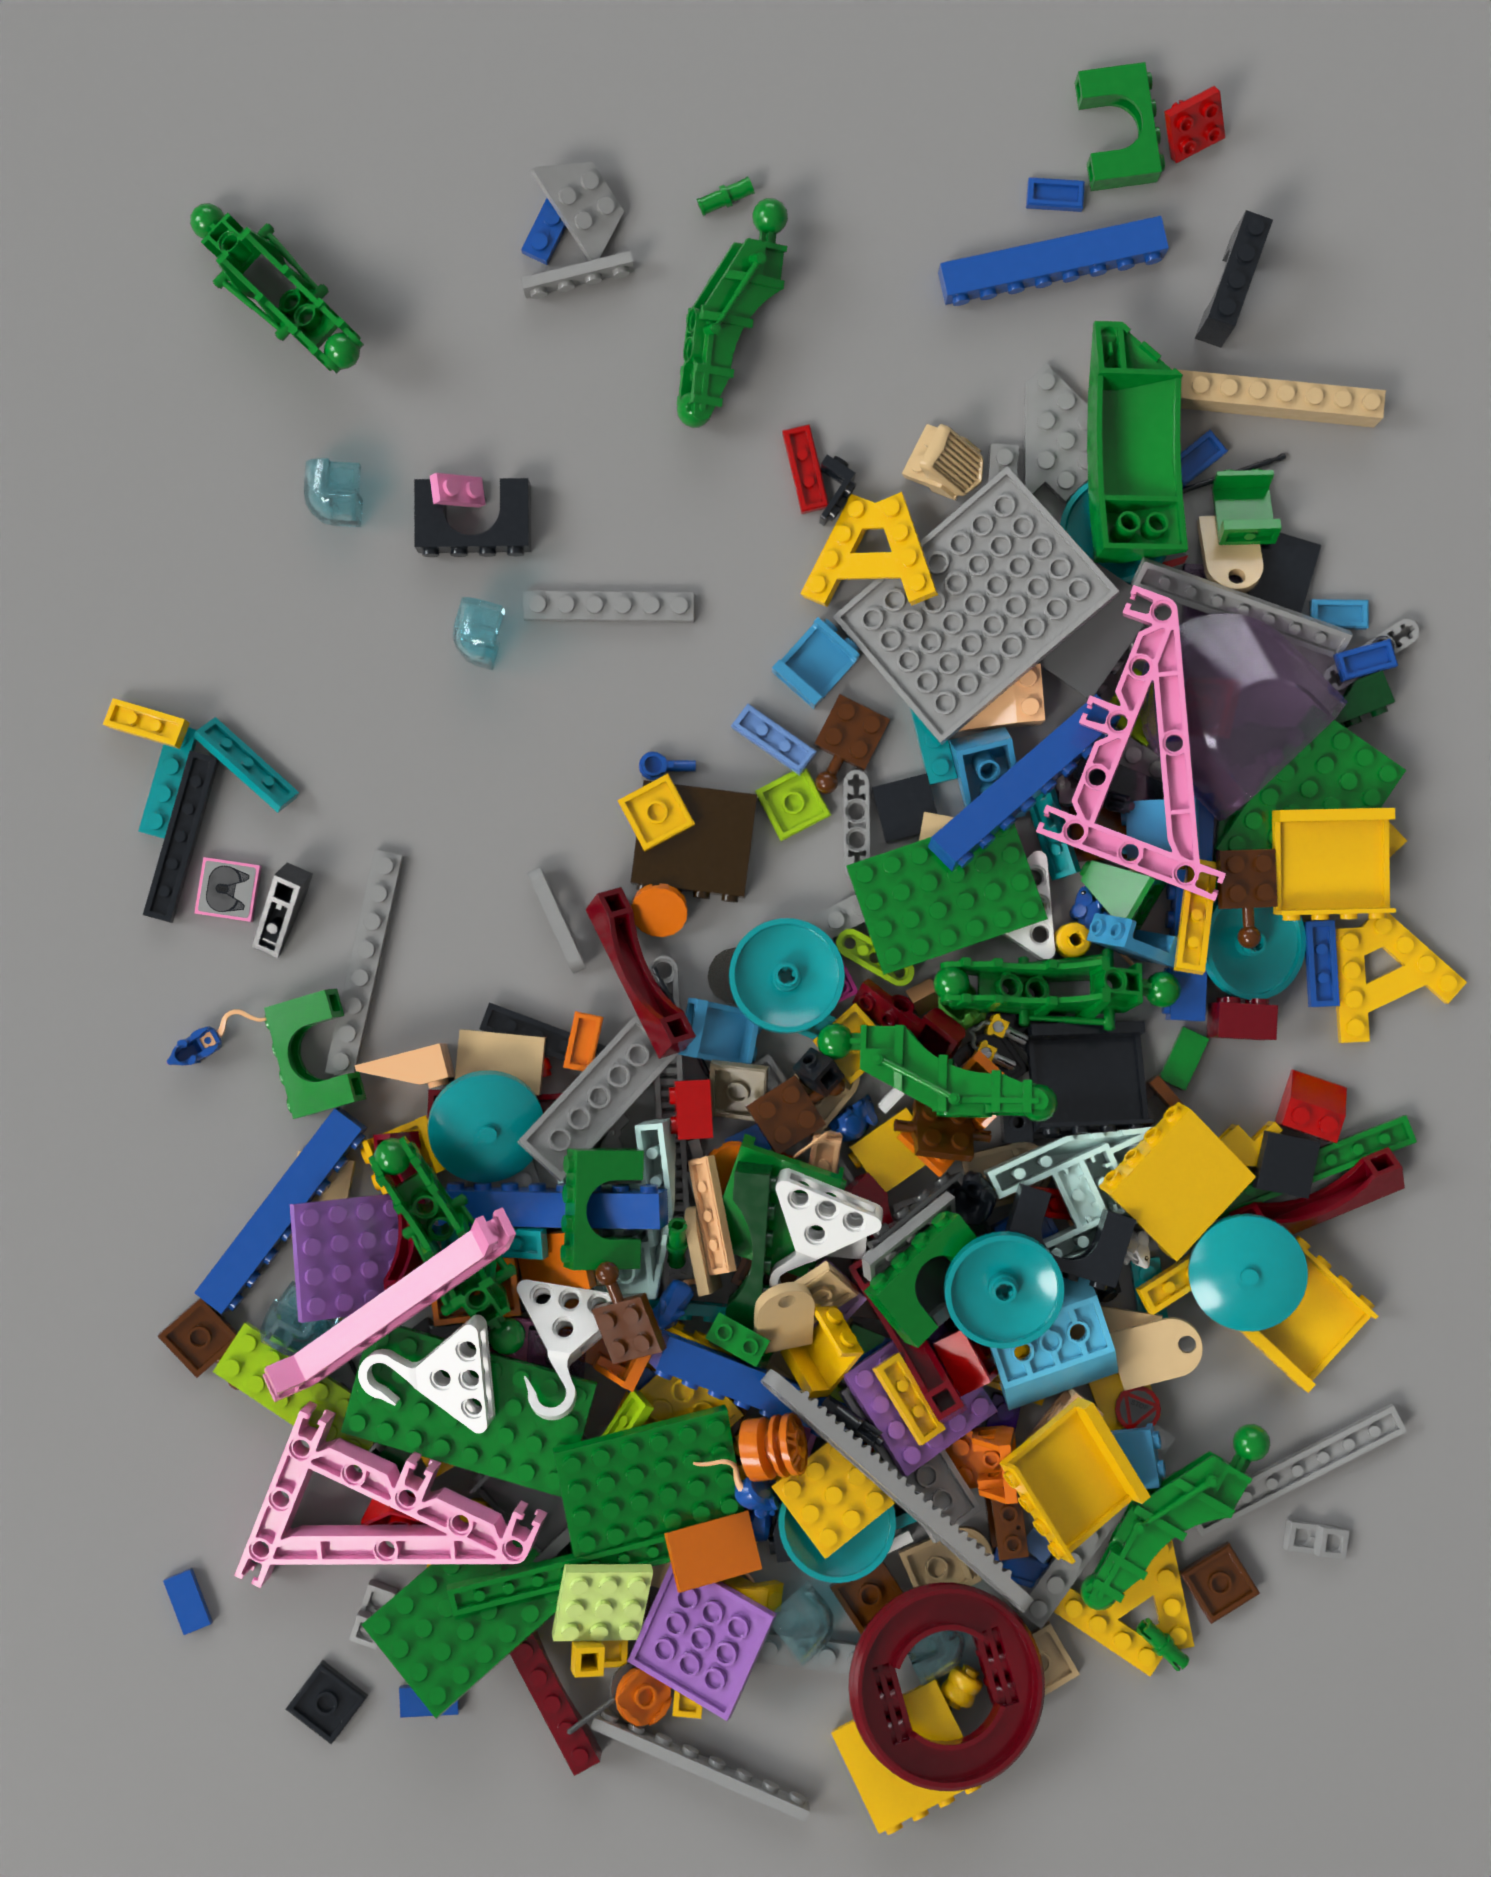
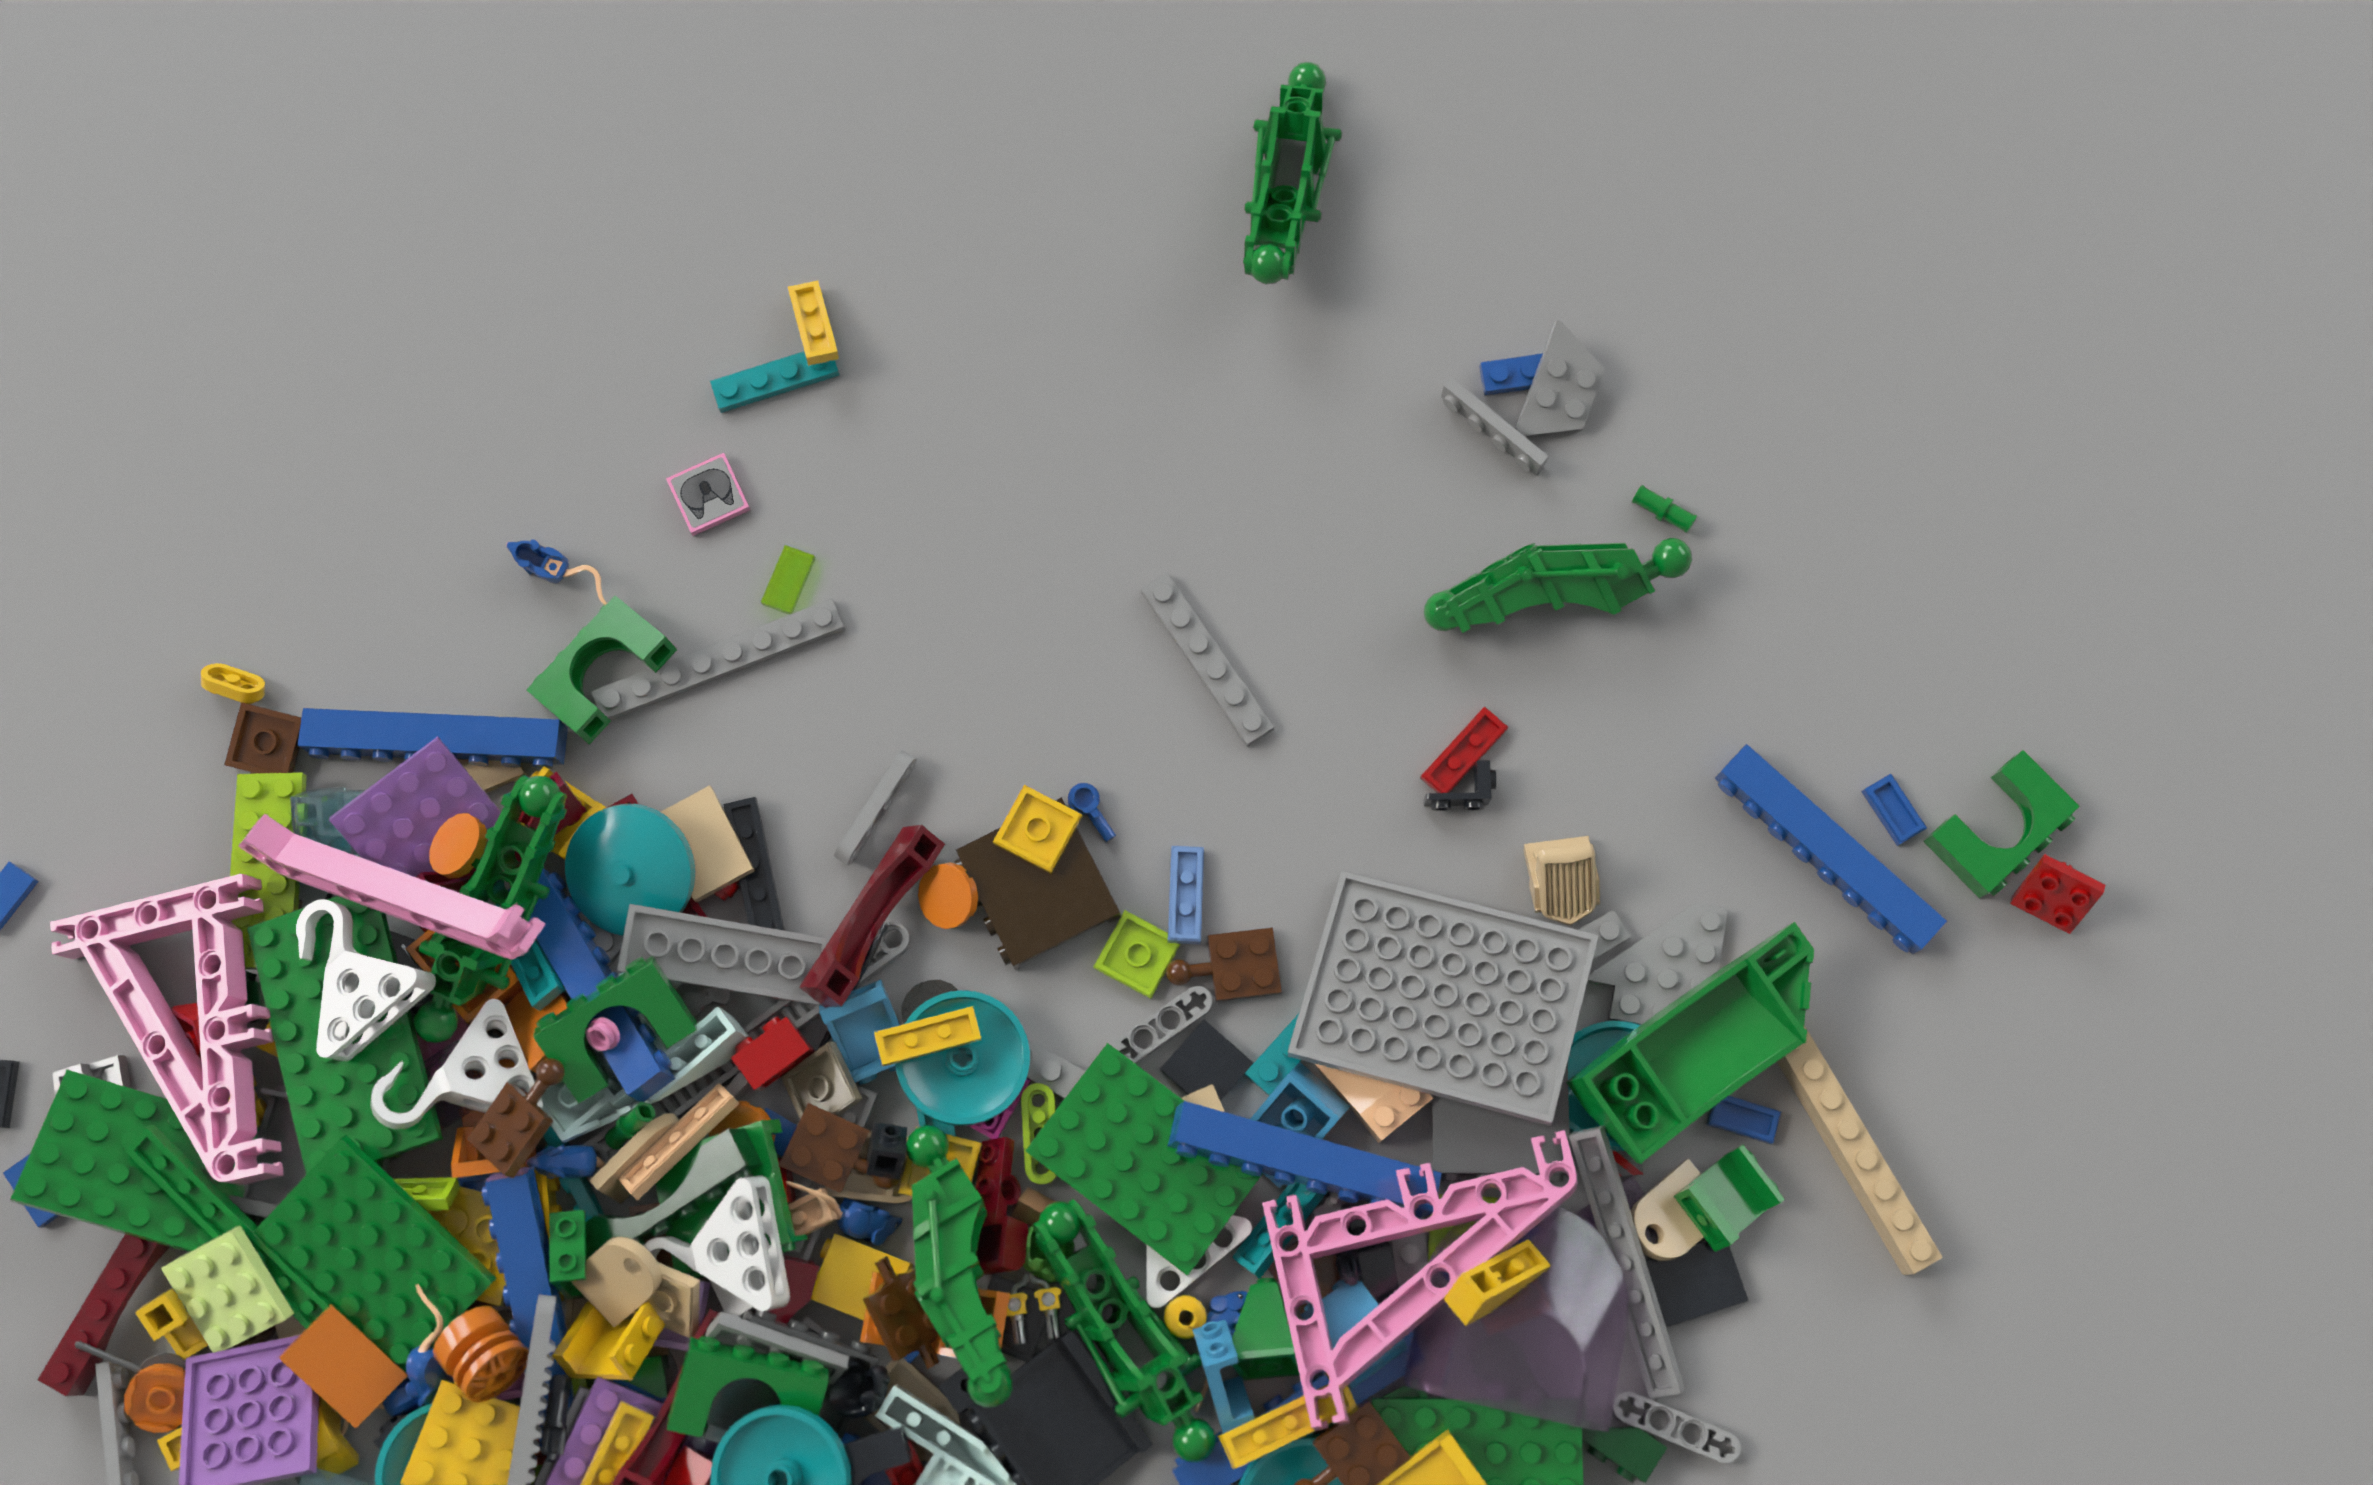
camera: 55 degrees right, 10 degrees down
black plate [143,751,219,923] -> none
teal plate [194,717,299,813] -> none
black slope [252,862,313,958] -> none
clear light blue brick [304,458,363,527] -> none
light nougat slope [355,1043,455,1089] -> none
black arch [414,478,531,557] -> none
bright pink plate [430,473,486,508] -> none
clear light blue brick [452,597,505,670] -> none
orange tile [563,1011,604,1072] -> none
dark azure panel [772,617,860,709] -> none
yellow plate [800,492,938,607] -> none
white tile [877,1088,904,1114] -> none
black piece [1182,453,1286,493] -> none
black arch [1194,210,1273,348] -> none
dark azure tile [1310,599,1369,630] -> none
blue tile [1333,639,1398,683] -> none
none -> yellow plate [201,663,265,704]
none -> orange tile [429,813,487,879]
none -> bright pink plate [586,1017,620,1051]
none -> clear neon green tile [761,545,816,615]
none -> yellow plate [874,1006,981,1067]
none -> yellow slope [1444,1239,1551,1326]

